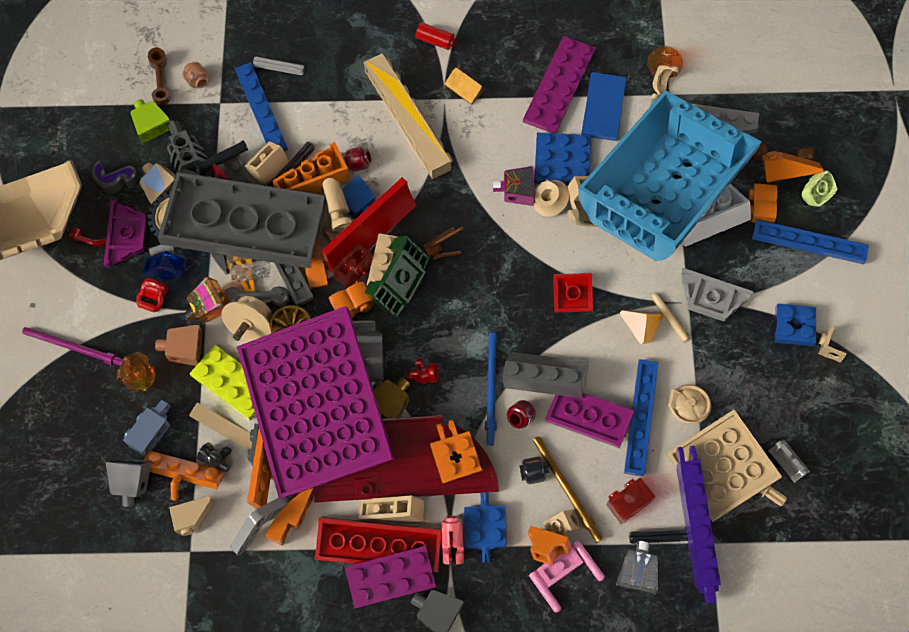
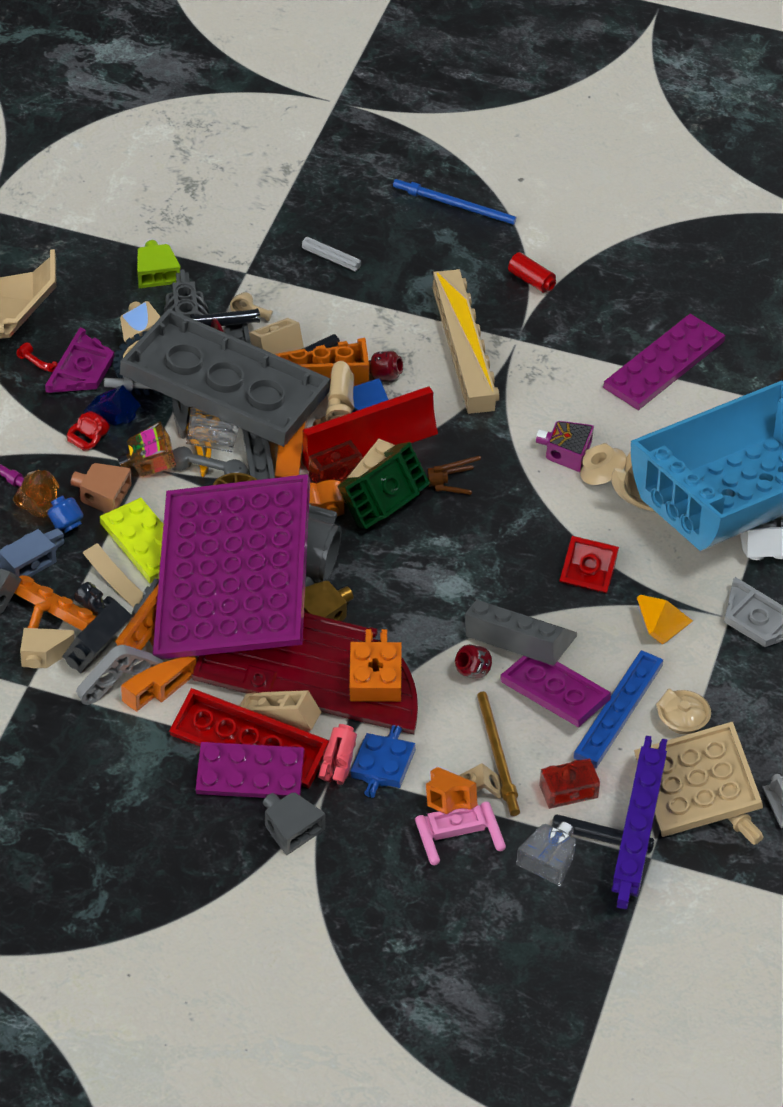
camera: 15 degrees right, 20 degrees down
dark grey animal [92,161,140,194] -> none
reddish brown piece [148,47,171,105] -> none
nougat head [182,62,209,88] -> none
tan piece [222,296,272,342] -> none
blue plate [235,62,288,152] -> none
red piece [405,358,439,384] -> none
slope [444,67,483,105] -> none
blue bar [485,333,497,446] -> none
black head [519,456,550,484] -> none
blue plate [534,132,591,185] -> none
blue tile [581,72,626,141] -> none
tan bar [651,292,690,342] -> none
none -> blue head [48,495,84,533]
none -> black brick [62,599,132,674]
none -> tan bar [230,292,273,321]

